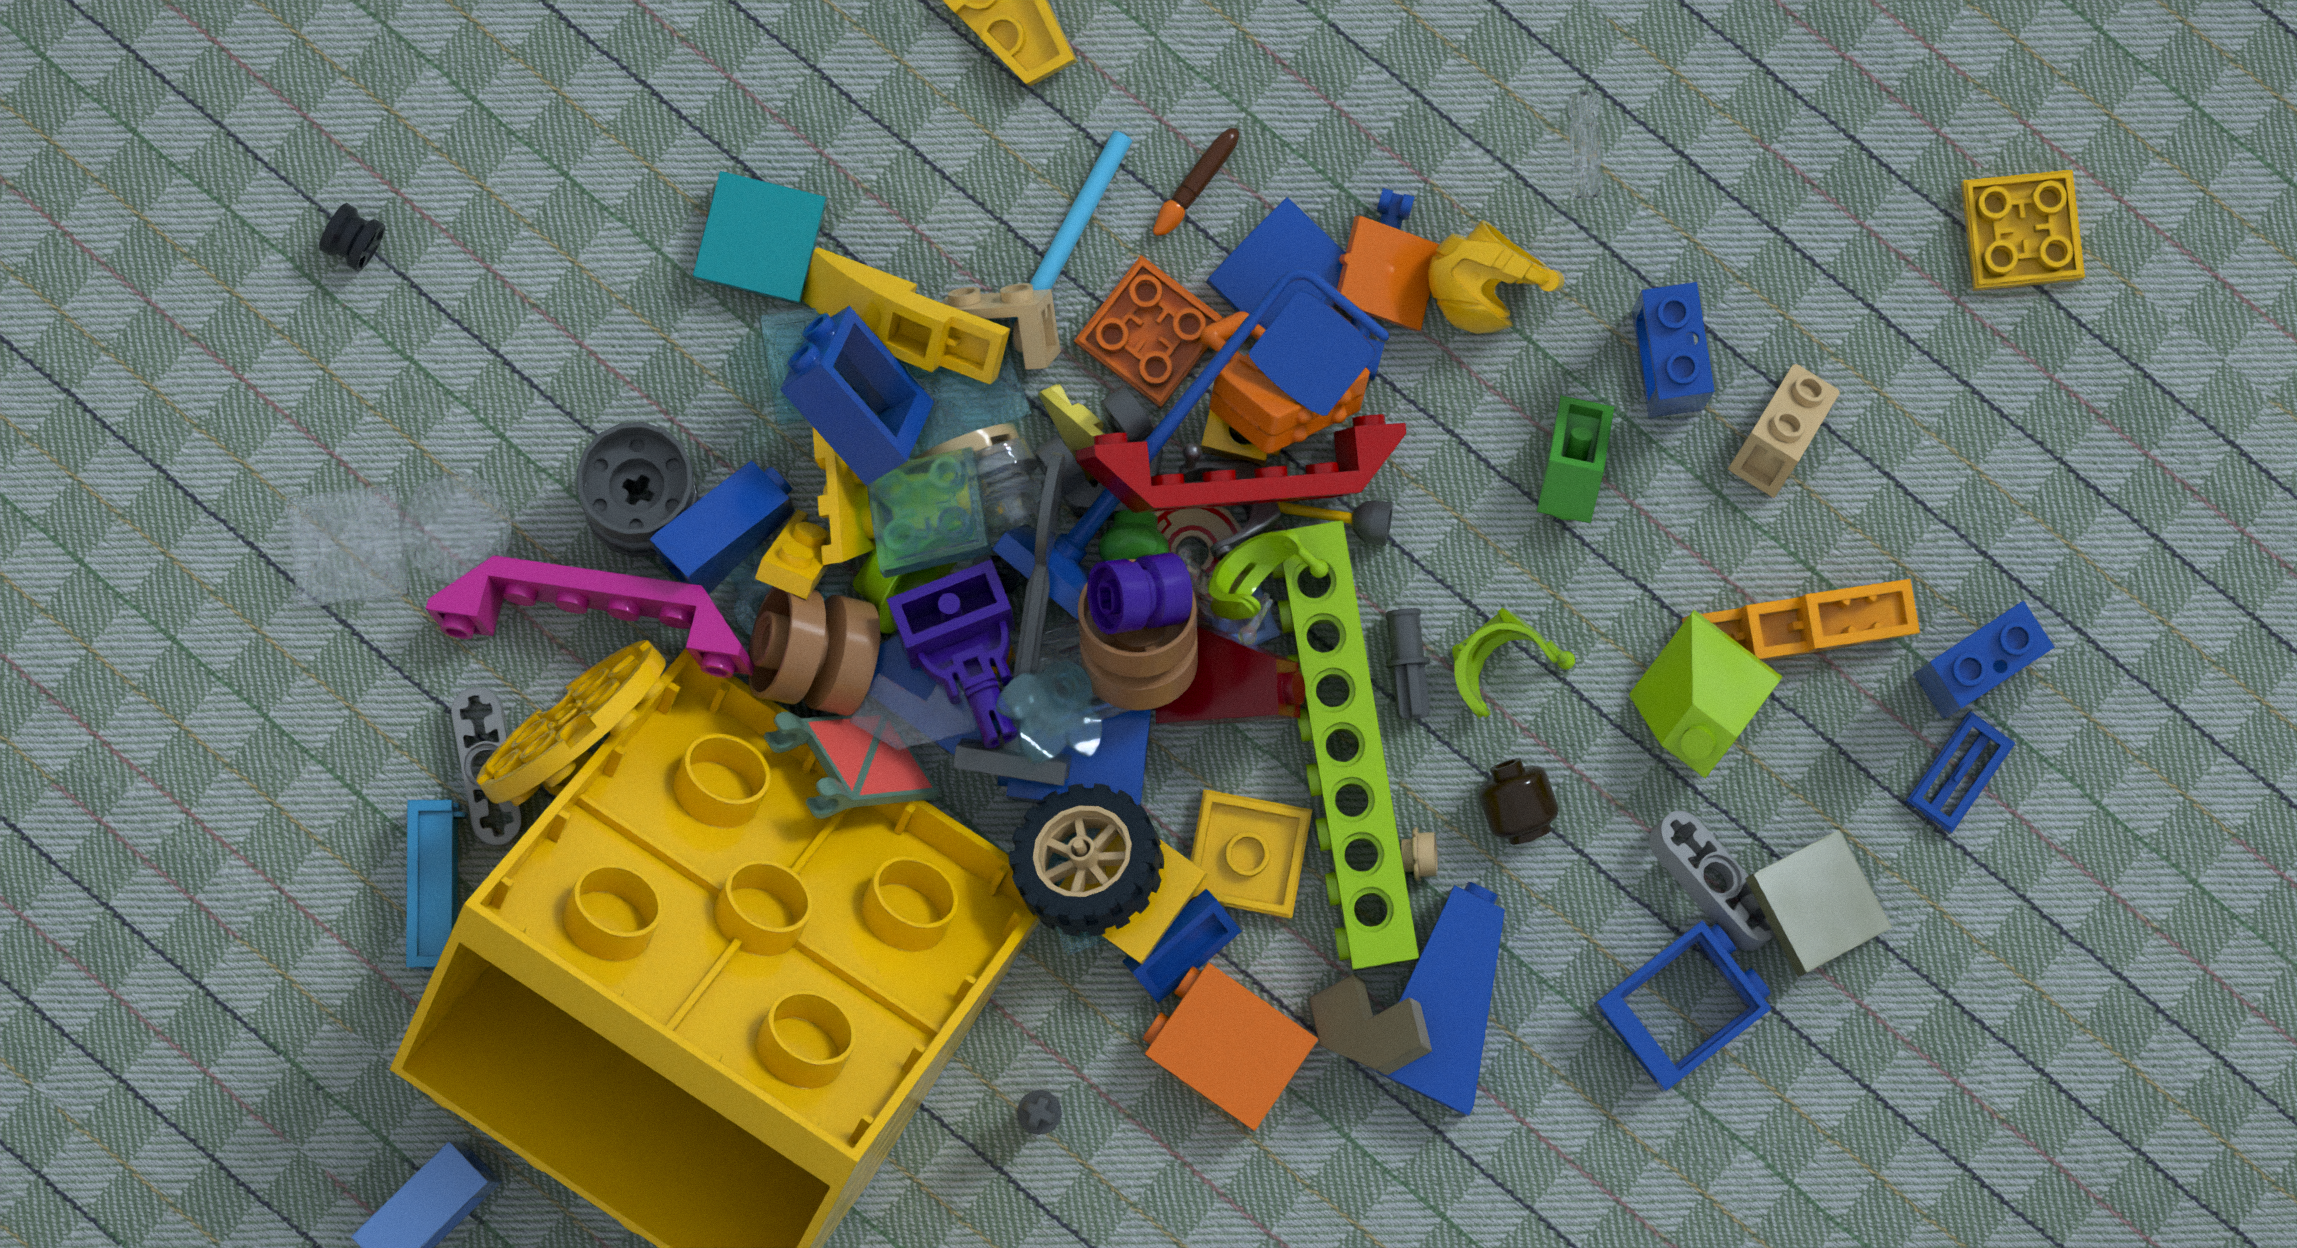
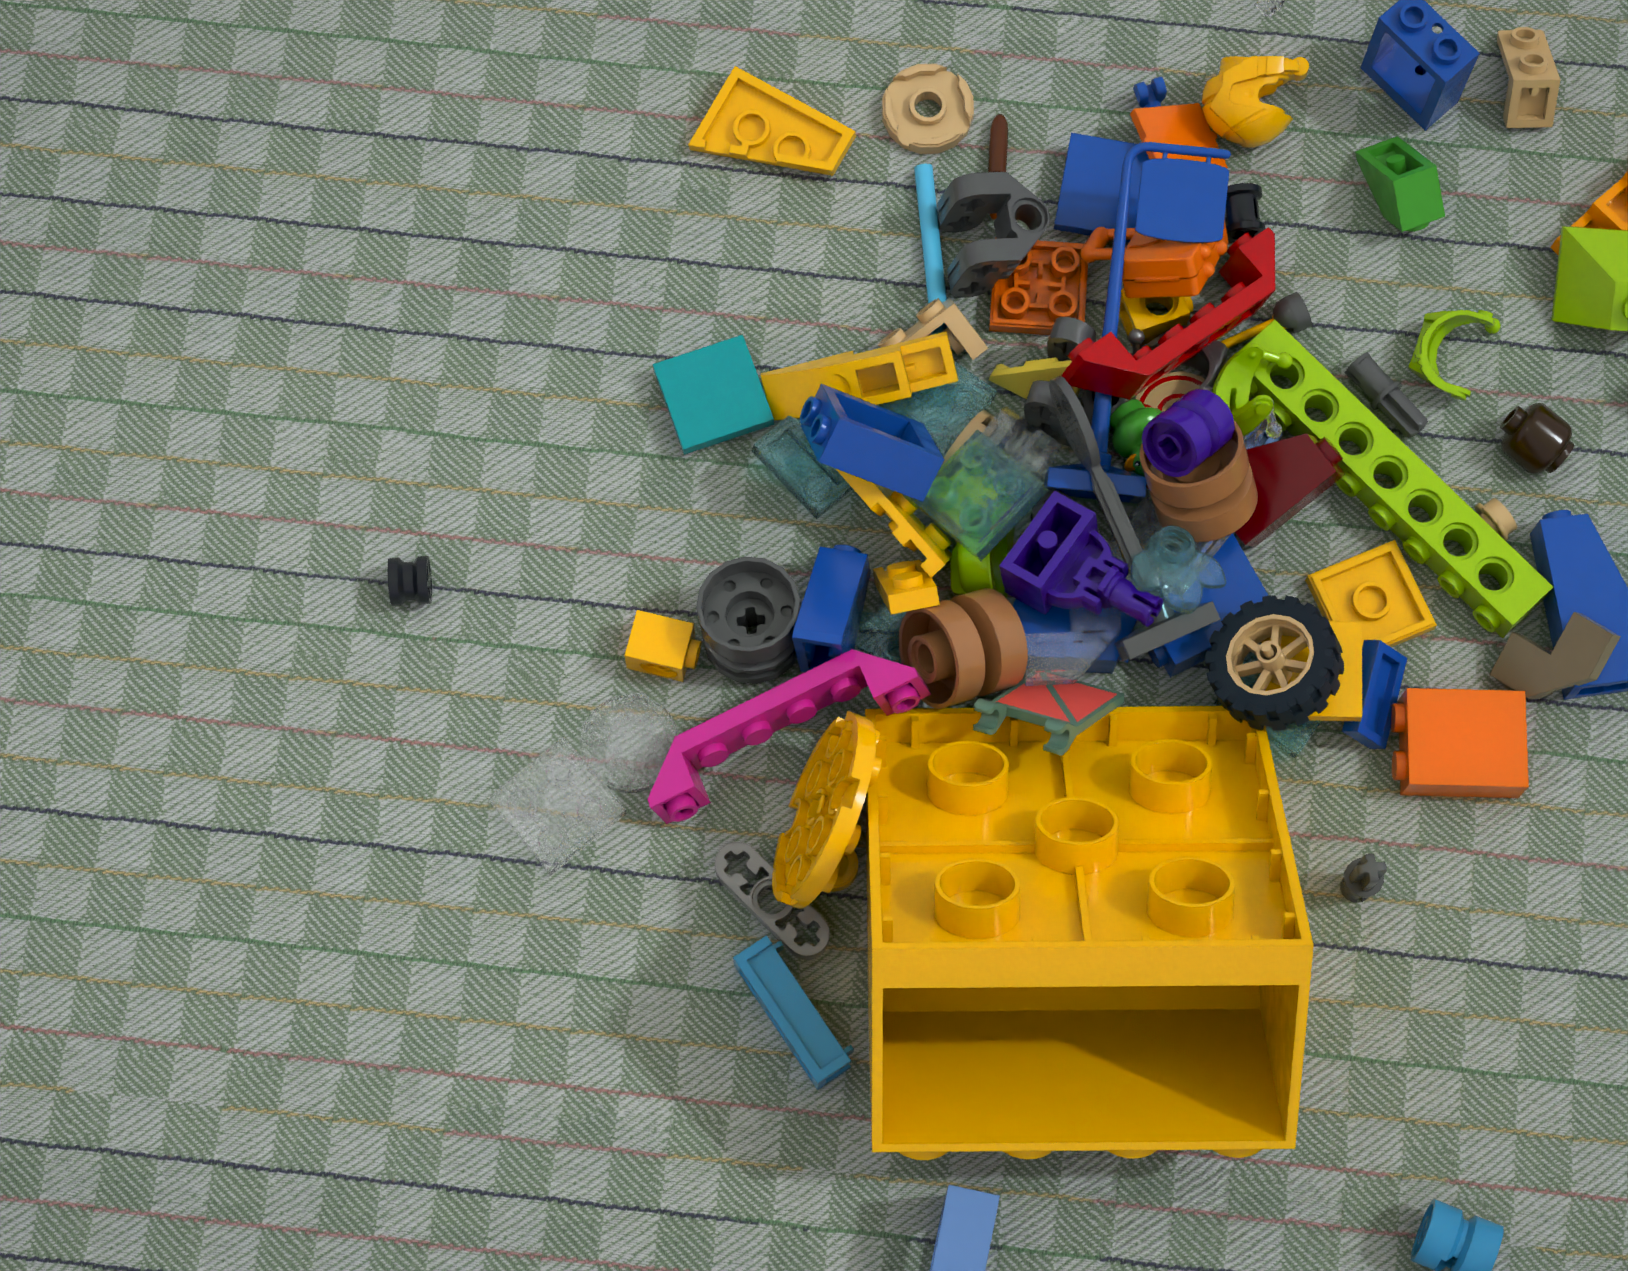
camera: 40 degrees left, 10 degrees down
none -> yellow brick [624,610,702,682]
none -> tan tile [882,64,974,154]
none -> dark grey piece [937,172,1050,298]
none -> black bush [1226,183,1266,242]

